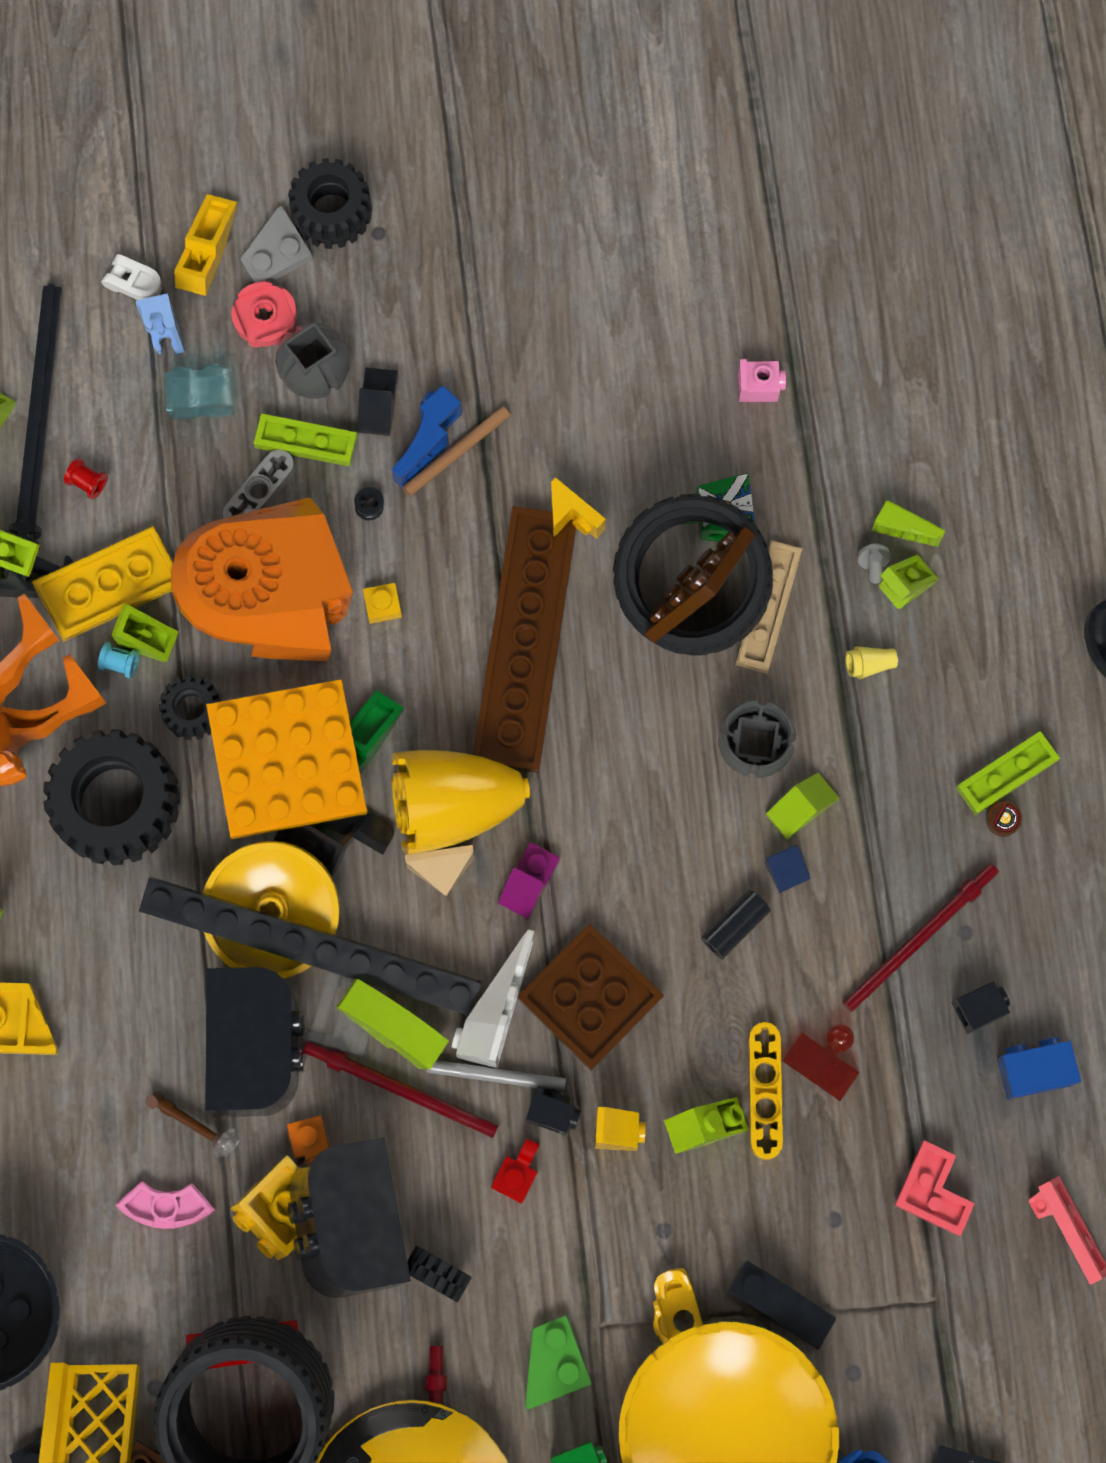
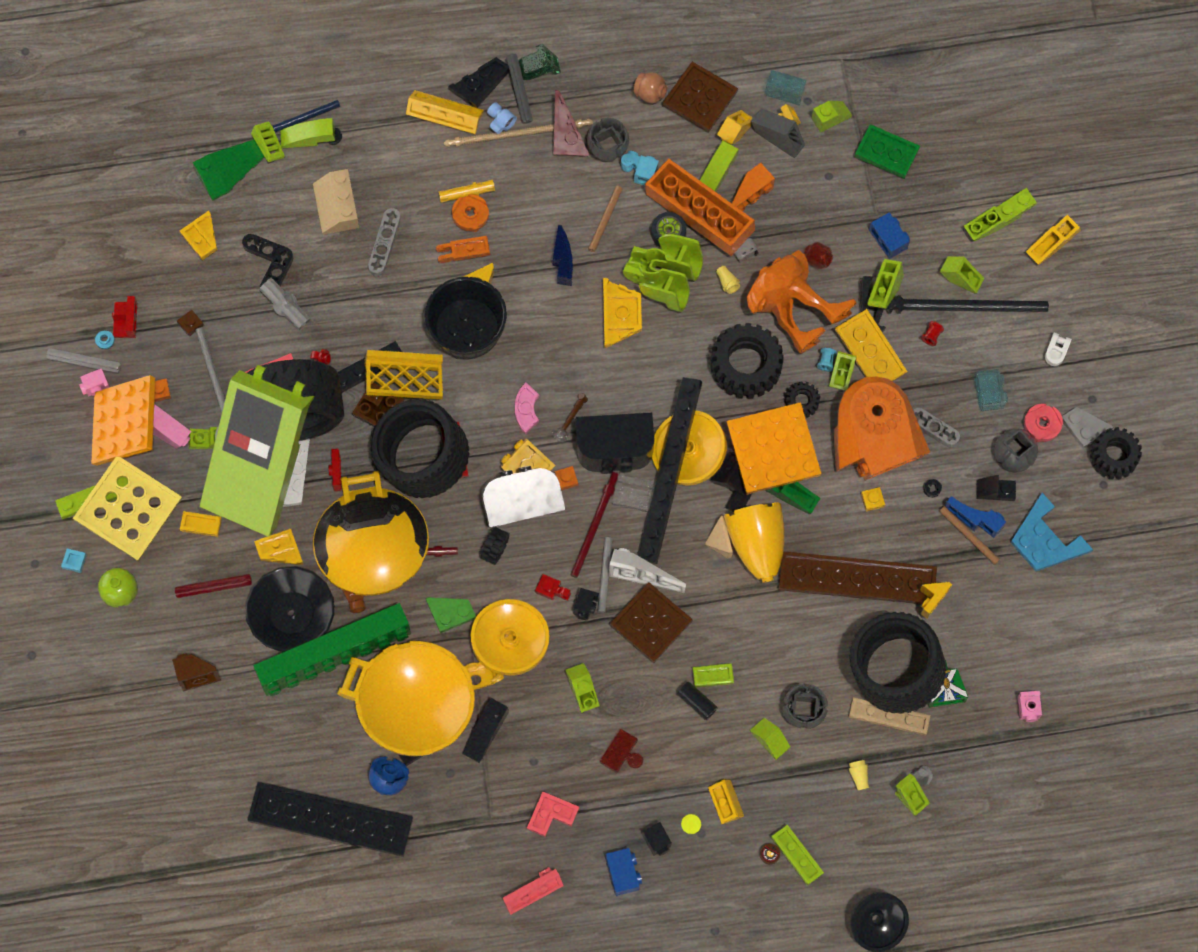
camera: 85 degrees right, 5 degrees down
light blue hinge [136,293,185,354] -> none
yellow slope [174,194,237,296] -> none
lime plate [253,413,358,467] -> none
lime slope [336,979,449,1070] -> none
magenta slope [498,842,560,919] -> none
yellow slope [595,1107,646,1151] -> none
reddish brown plate [644,526,755,643] -> none
yellow beam [748,1022,783,1160] -> none
dark blue slope [765,845,811,893] -> none
dark red bar [842,863,999,1012] -> none
lime slope [871,500,946,547] -> none
none -> yellow dish [471,599,549,676]
none -> neon yellow piece [681,814,701,834]
none -> lime plate [693,663,734,688]
none -> yellow slope [708,779,744,824]
none -> dark azure wing [1011,492,1093,572]

